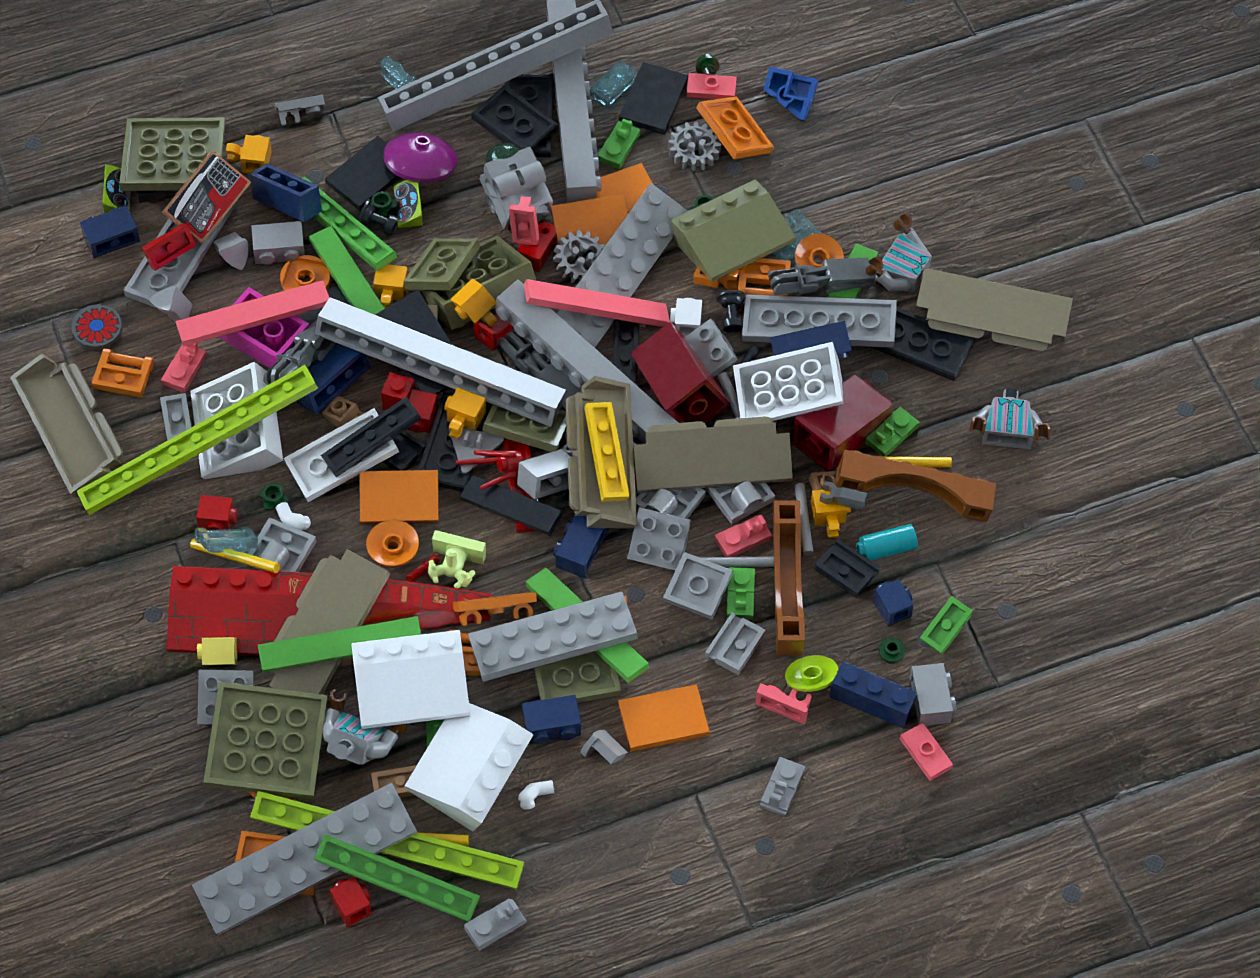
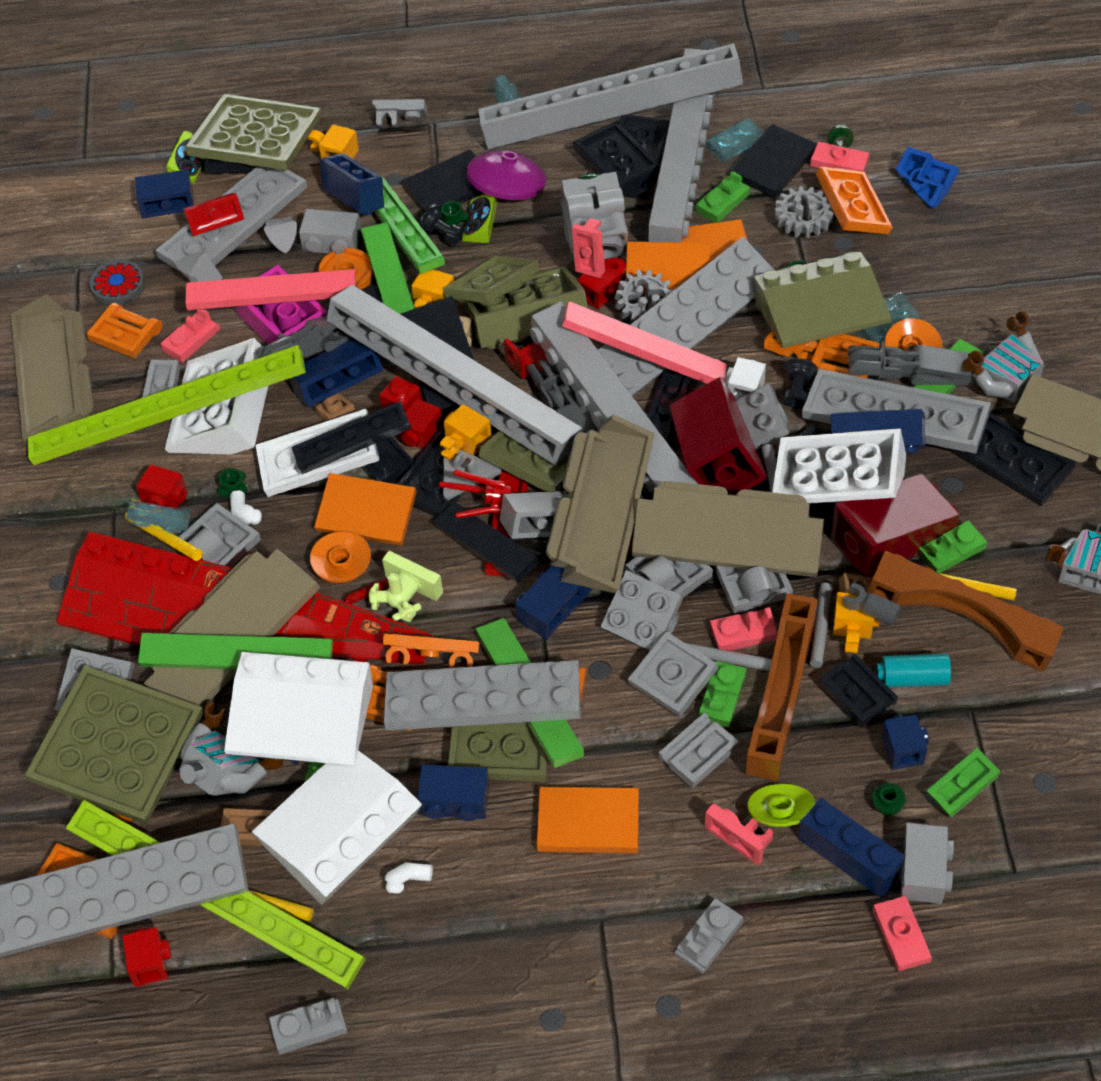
camera: 20 degrees right, 5 degrees down
slope [162,150,251,244] -> none
light yellow brick [197,637,237,665] -> none
bright green tile [314,834,480,922] -> none
light orange brick [451,278,498,327] -> none
light grey tile [580,730,628,764] -> none
yellow plate [584,402,629,502] -> none

